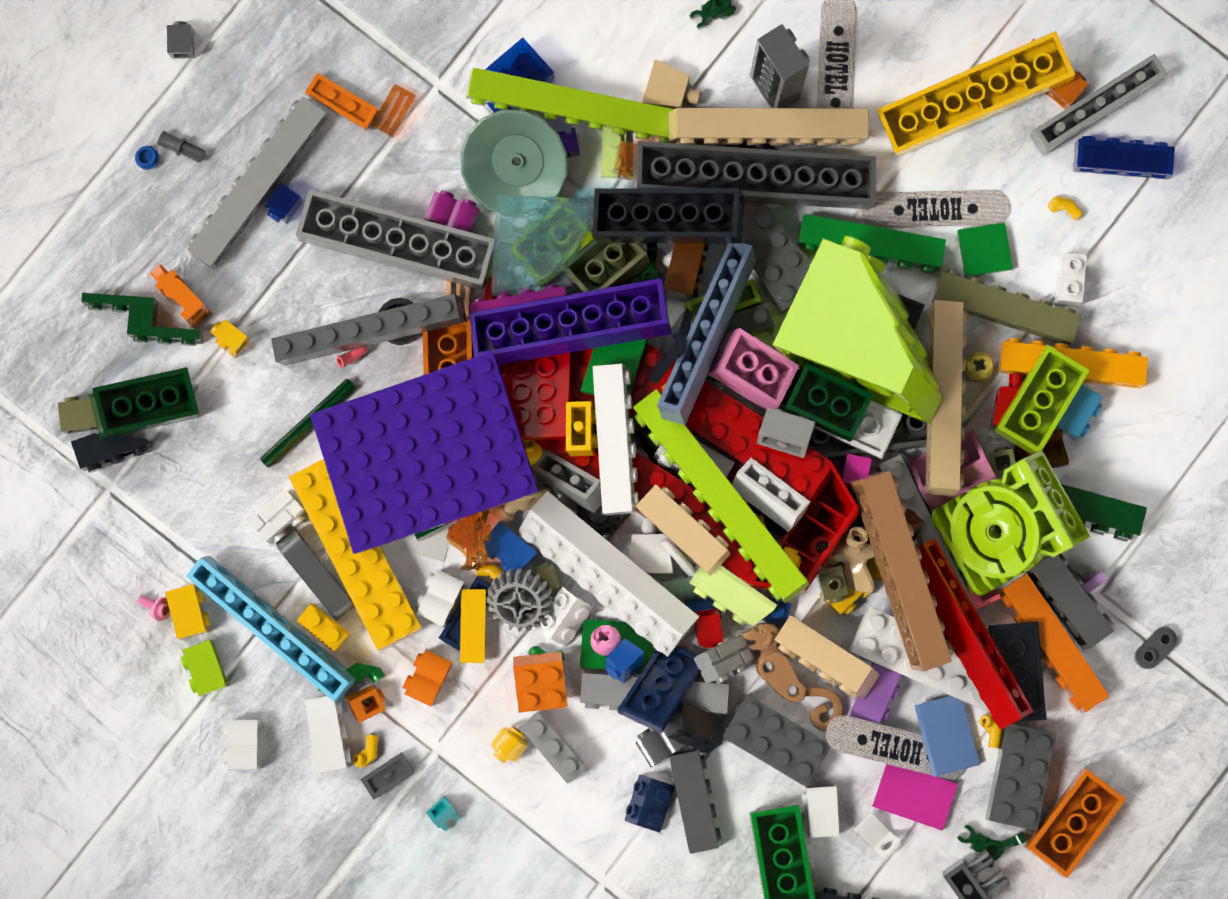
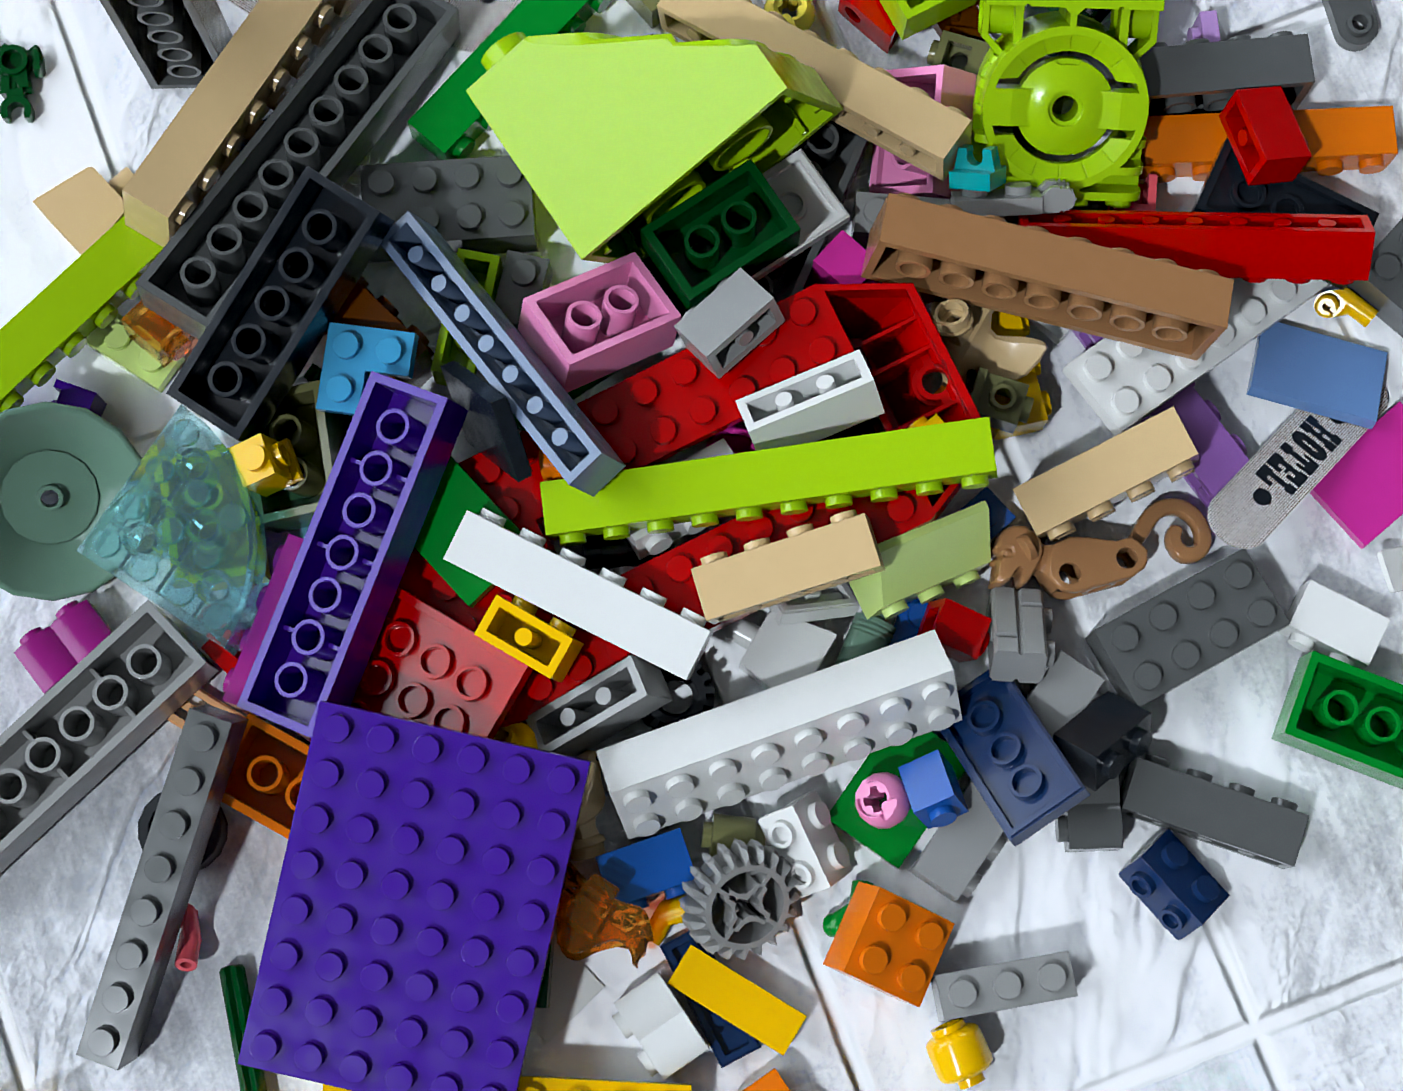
camera: 60 degrees left, 5 degrees down
none -> yellow brick [230,433,304,497]
none -> dark azure plate [316,322,419,416]
none -> teal tile [949,144,1006,192]
none -> light grey hinge [951,179,1077,216]
none -> red brick [1219,86,1312,186]

